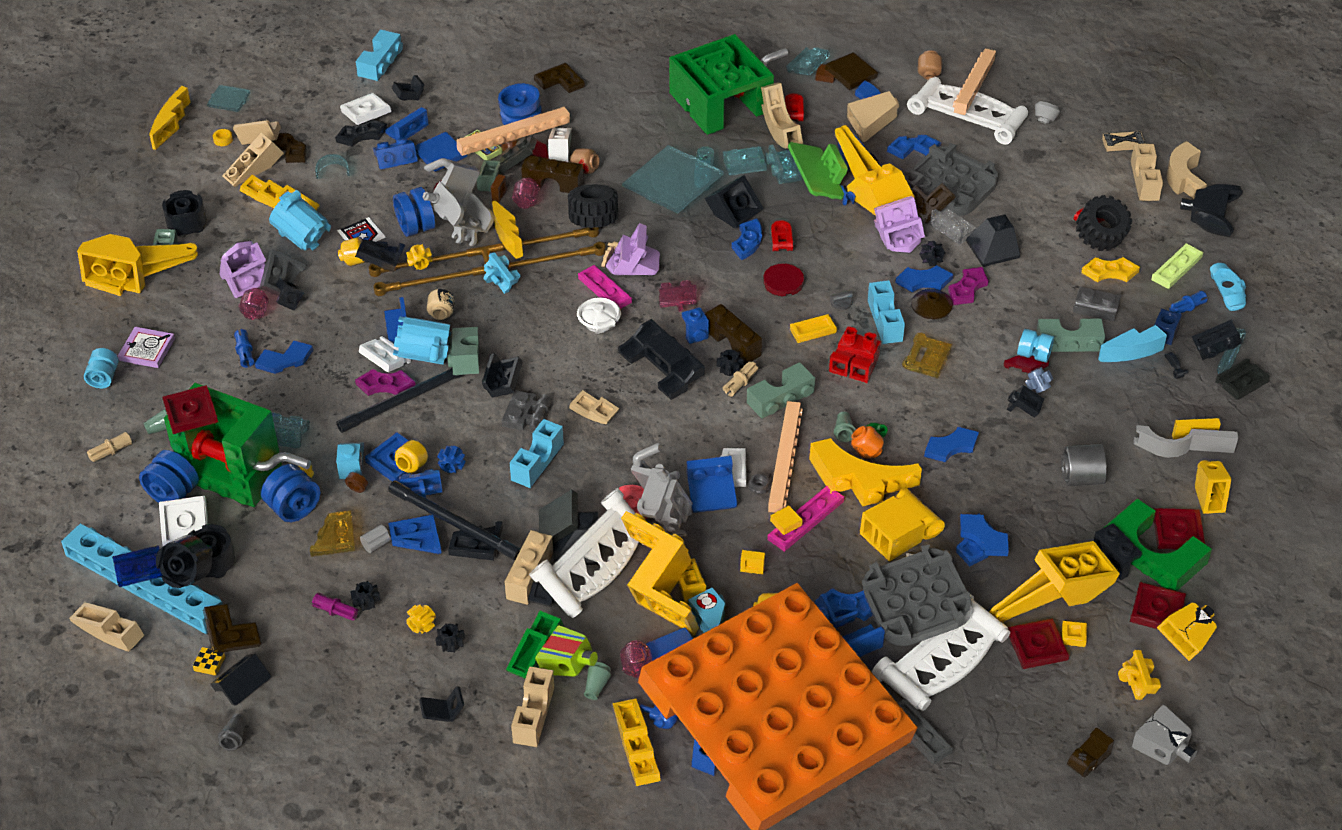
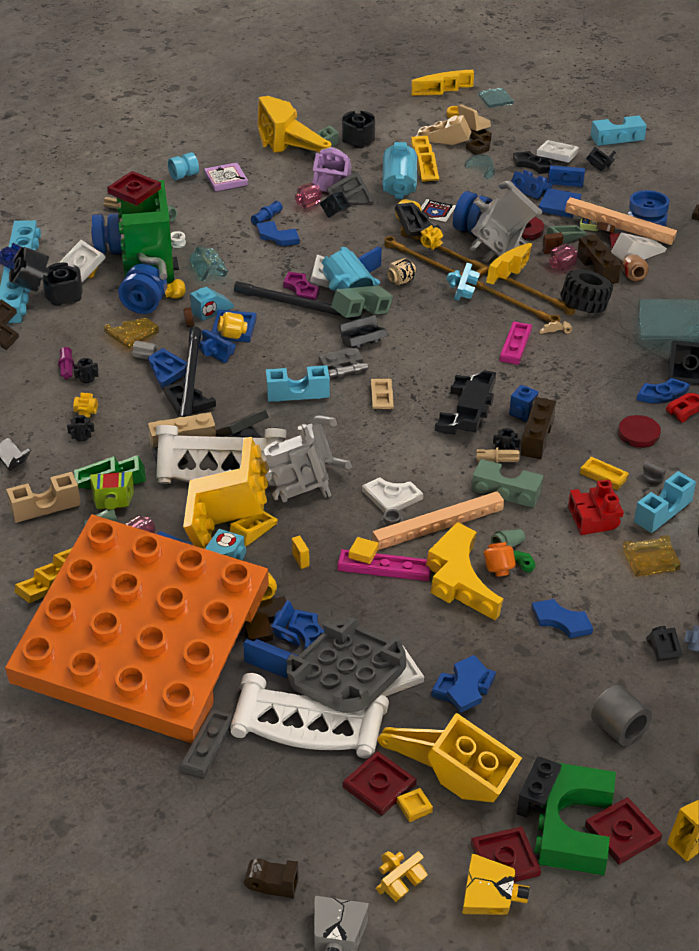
camera: 55 degrees right, 5 degrees down
blue gear [437,446,466,473] -> none
pearl dark grey plate [498,135,537,173] -> none
white piece [577,298,621,334] -> none
lavender piece [606,223,660,276] -> none
clear pink hips [659,280,697,312] -> none
blue bracket [687,456,737,513] -> none
yellow piece [860,487,945,562] -> none

